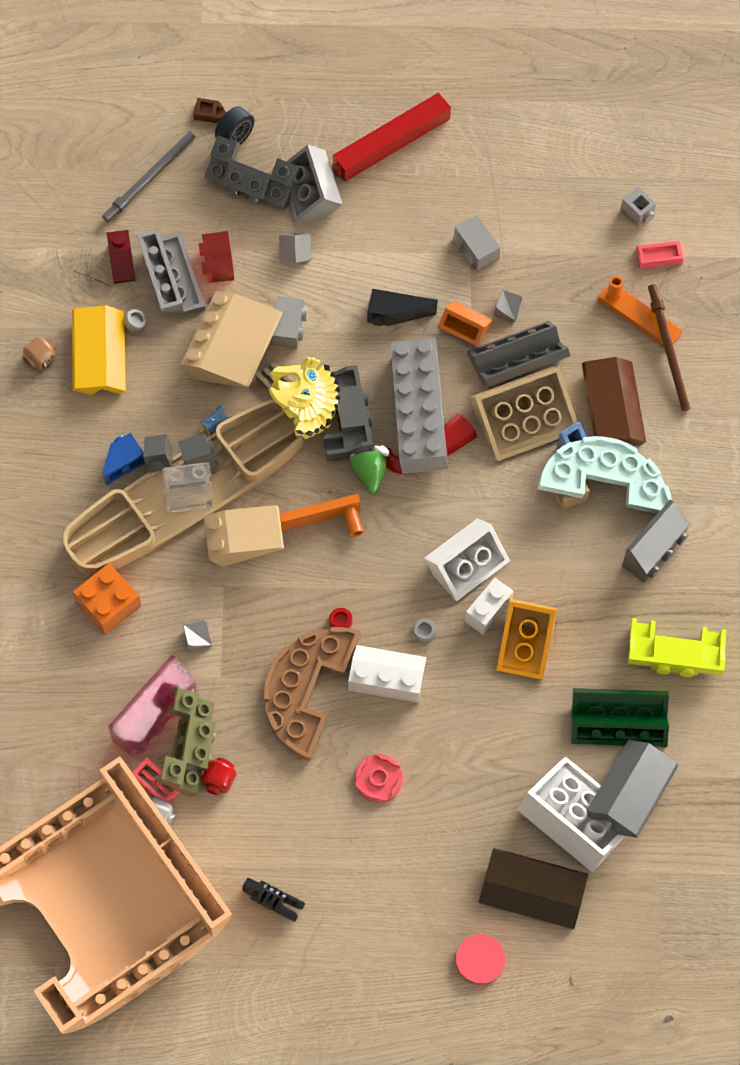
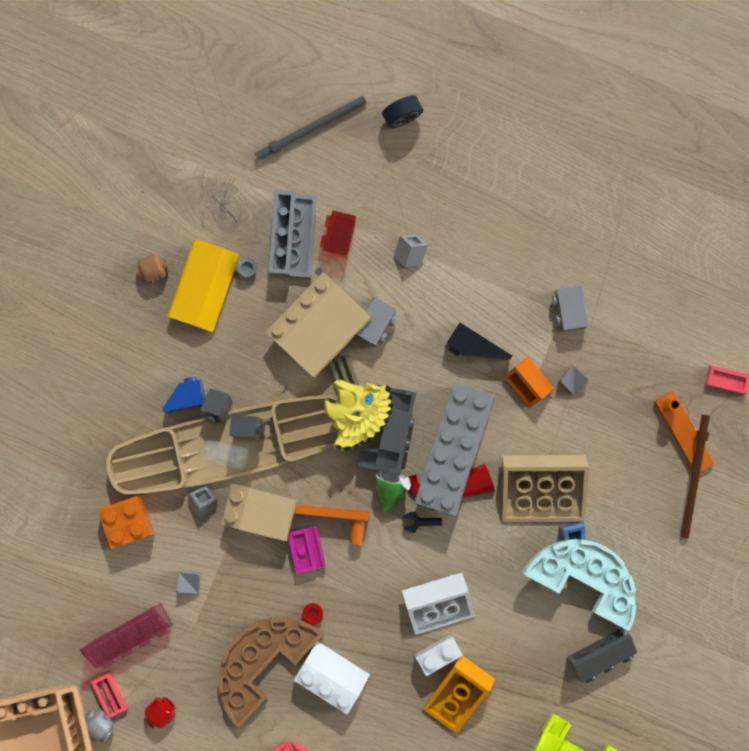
camera: 25 degrees right, 20 degrees up
dark red slope [106,230,136,284] -> none
olive bracket [154,687,215,796] -> none
reddish brown tile [193,98,226,123] -> none
flat silver piece [199,404,231,435] -> none
dark grey bracket [204,135,300,209] -> none
light grey slope [286,144,343,223] -> none
red brick [332,92,451,182] -> none
light grey tile [413,618,436,643] -> none
dark grey slope [467,321,570,387] -> none
reddish brown slope [582,357,646,446] -> none
light grey brick [620,187,656,225] -> none
none -> light grey slope [188,486,217,517]
none -> dark pink plate [288,526,326,574]
none -> black bar [403,512,442,533]

